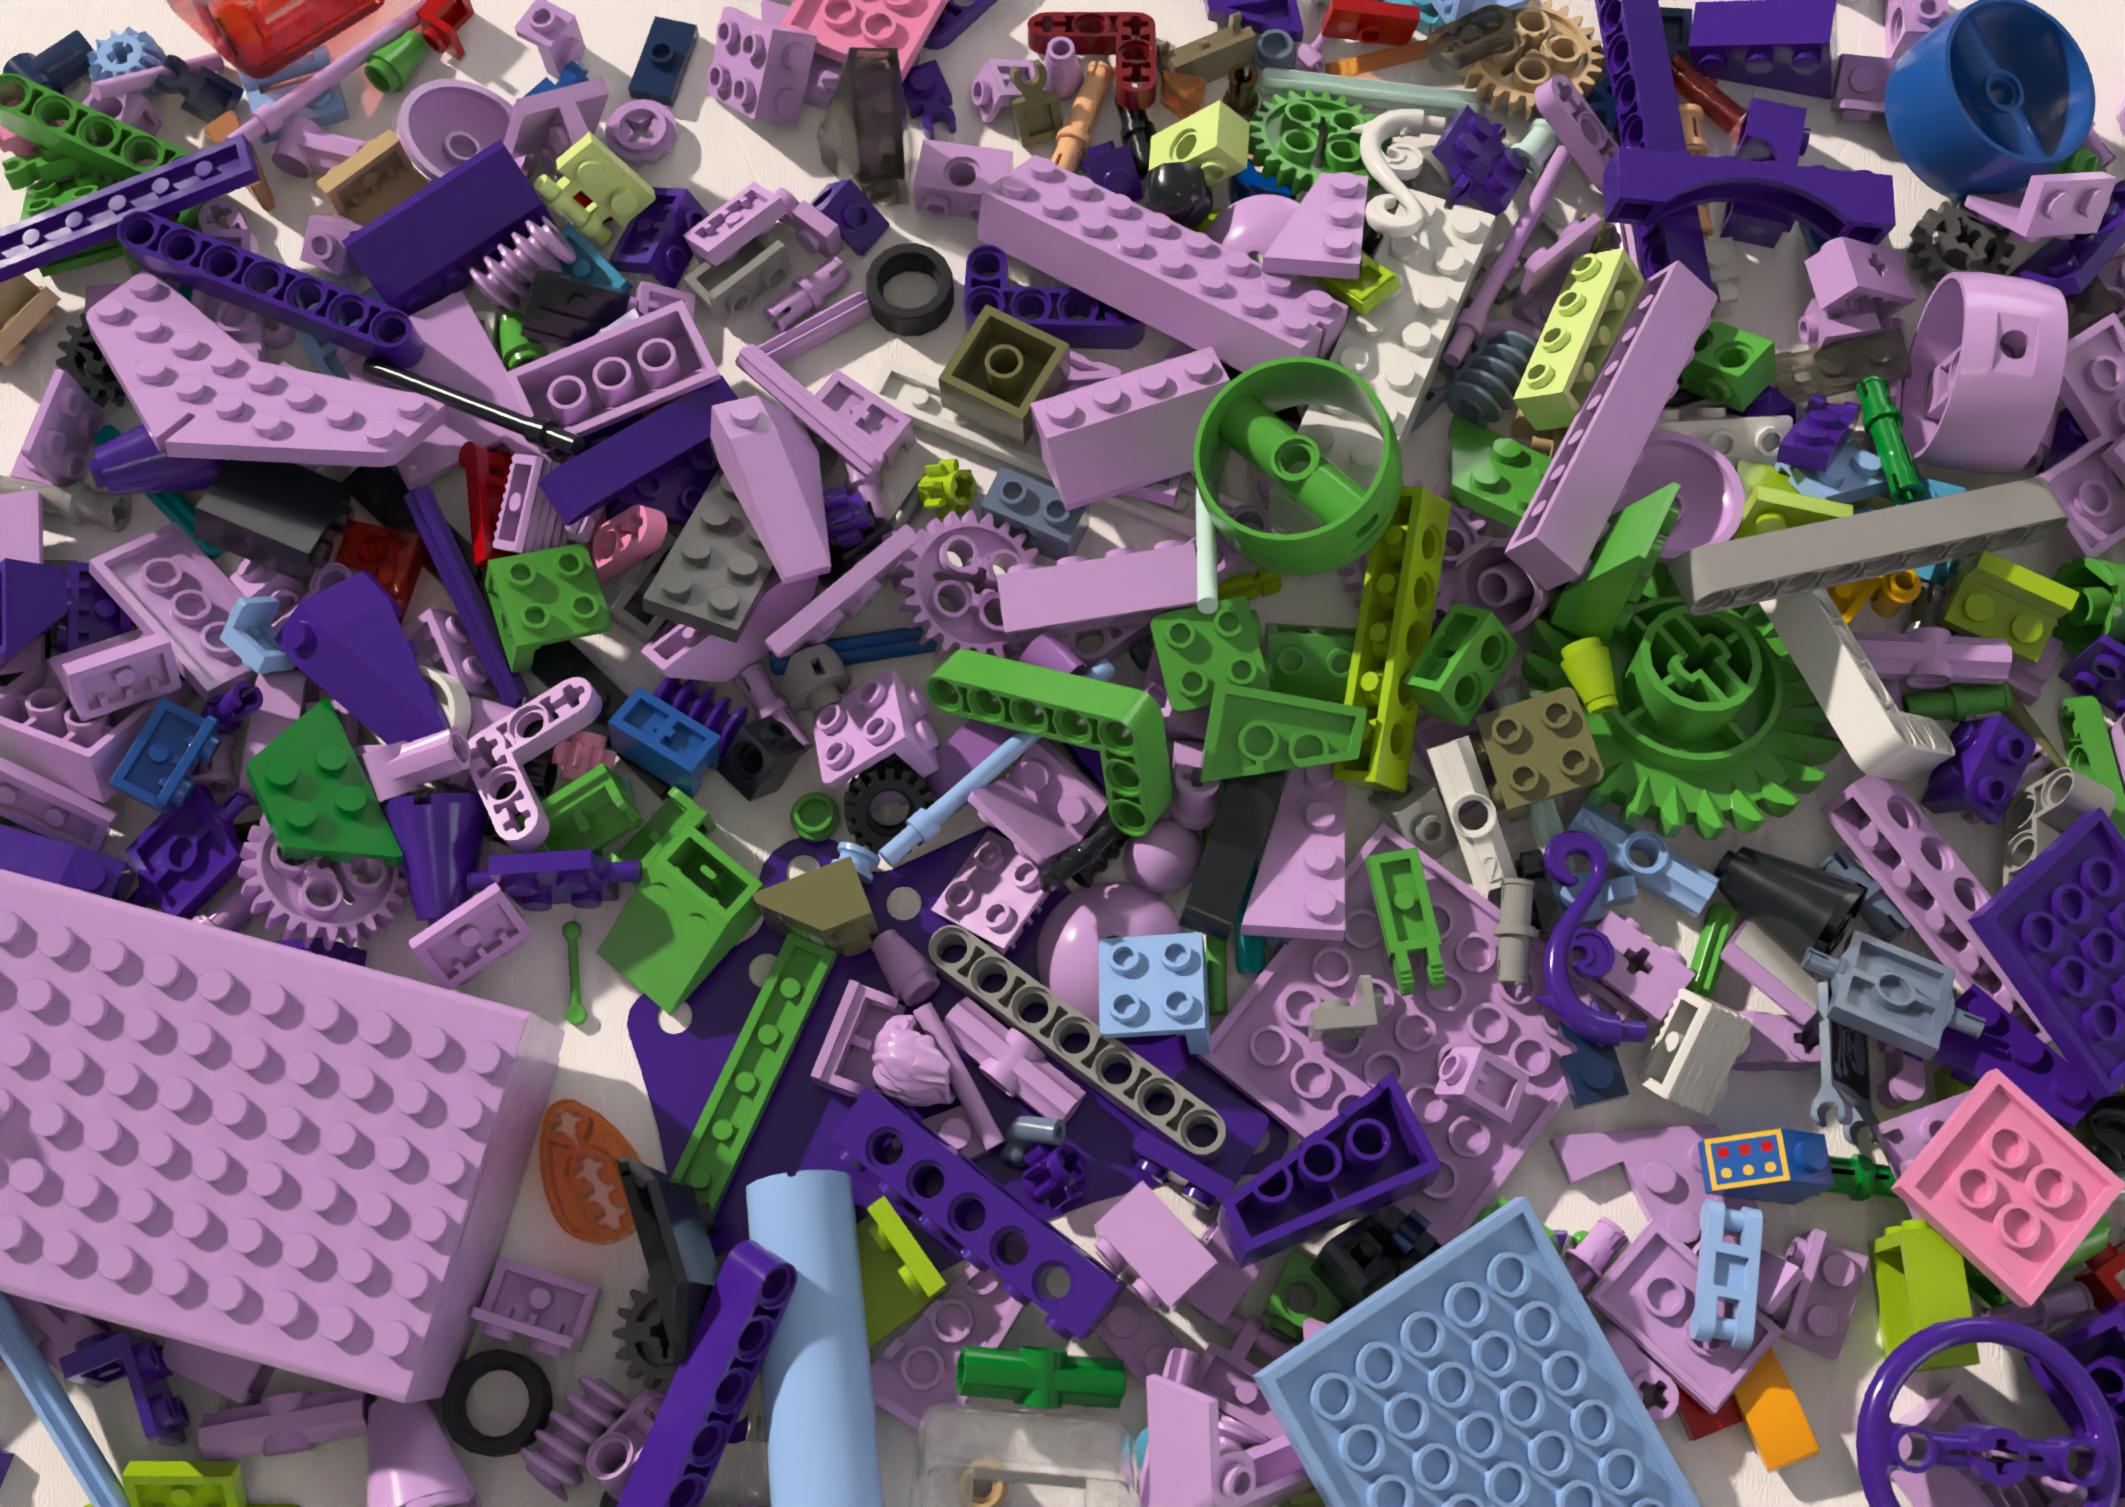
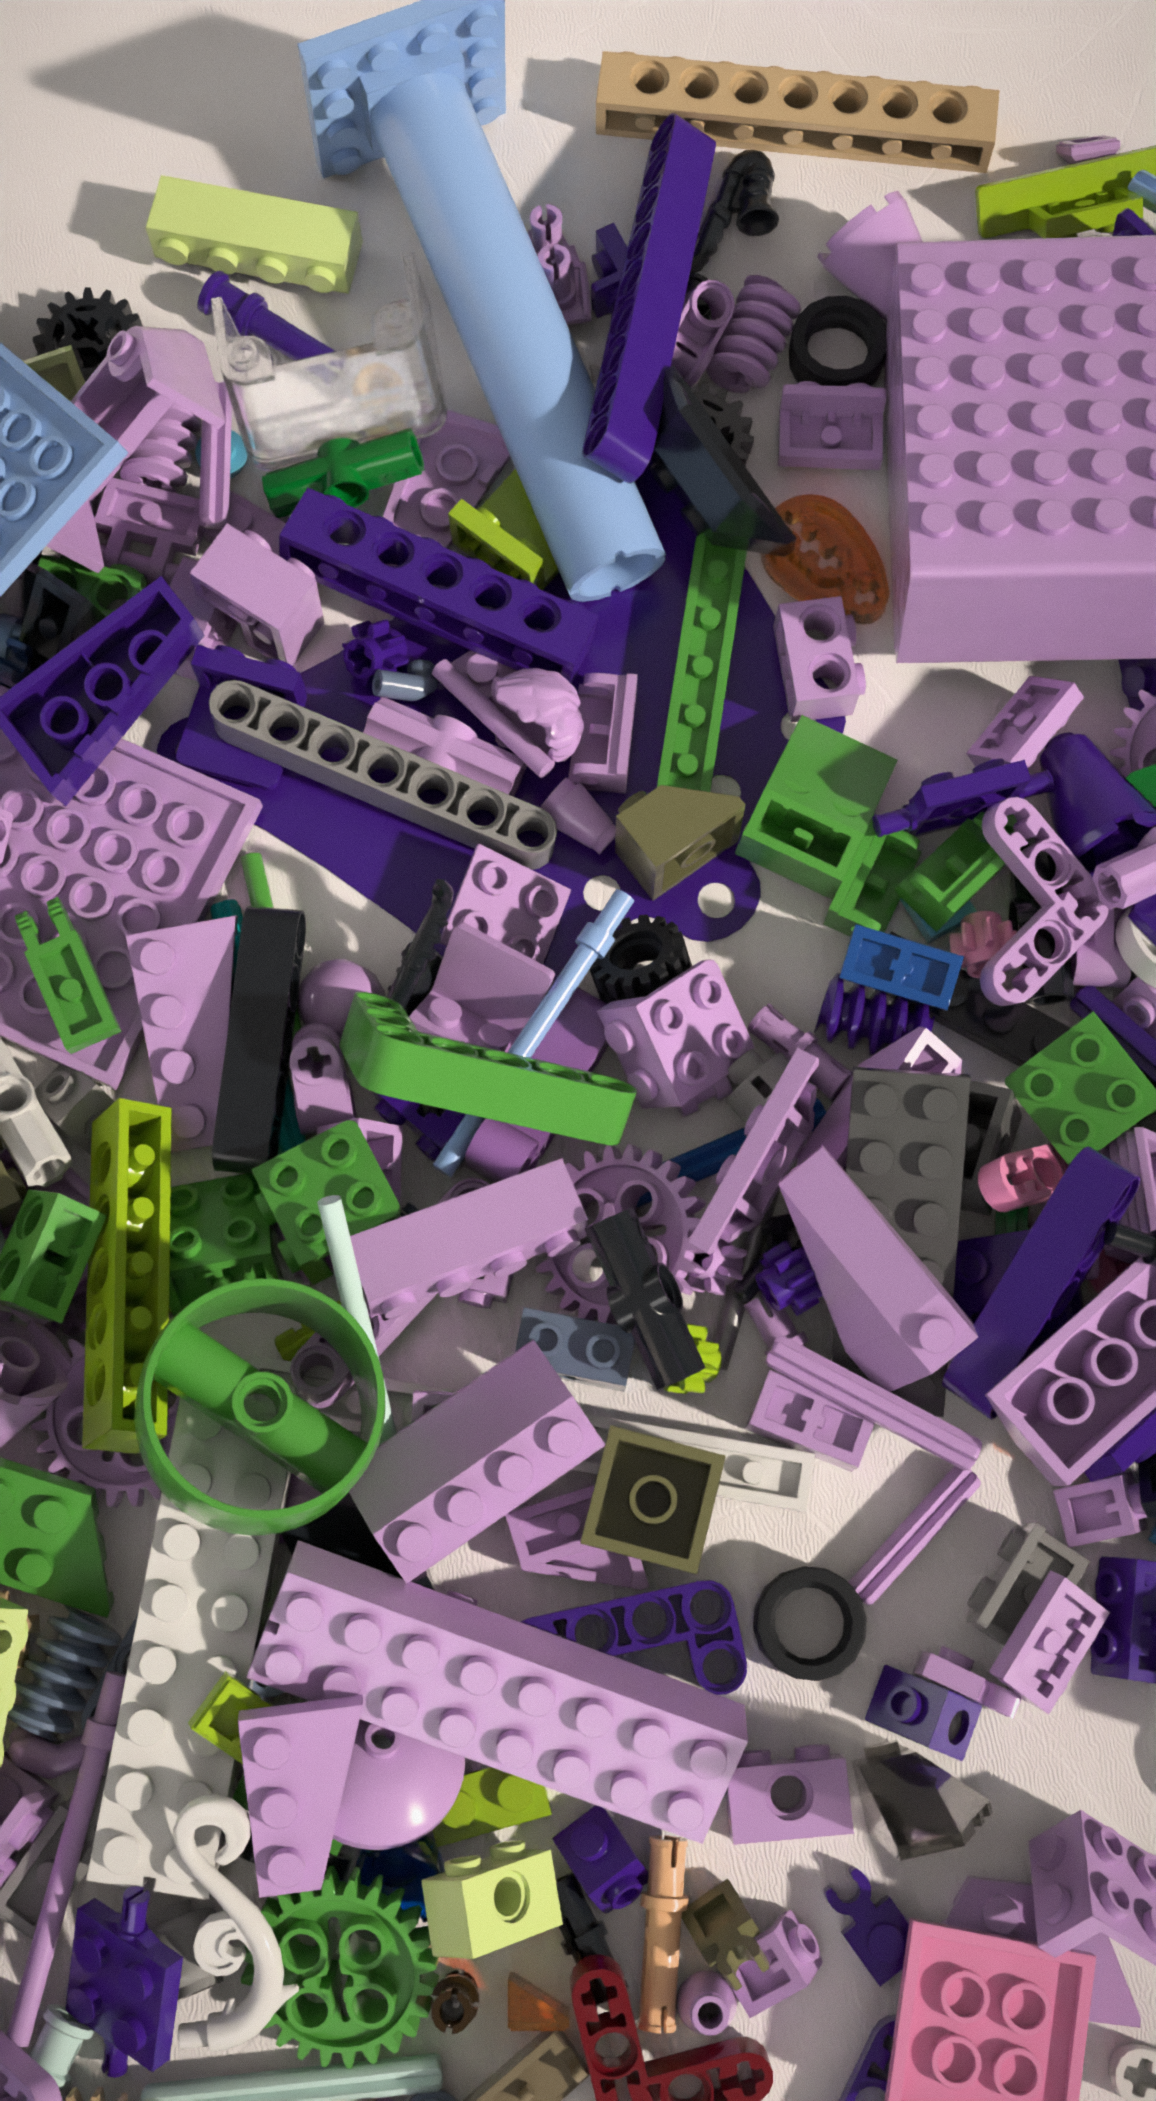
camera: 165 degrees right, 5 degrees up
bright green hinge [562,921,588,1026] -> none
black brick [716,715,805,802] -> none
lavender pin [763,255,851,333] -> none
bright green plate [790,792,841,842] -> none
light blue bush [831,842,881,884] -> none
lavender dish [1037,882,1185,1026] -> none
light blue bracket [1098,932,1211,1054] -> none
black hair [1142,162,1213,229] -> none
bright green wing [1197,682,1367,783] -> none
light grey bracket [1307,974,1384,1042] -> none
none -> black piece [585,1207,706,1390]
none -> lavender brick [773,596,866,723]

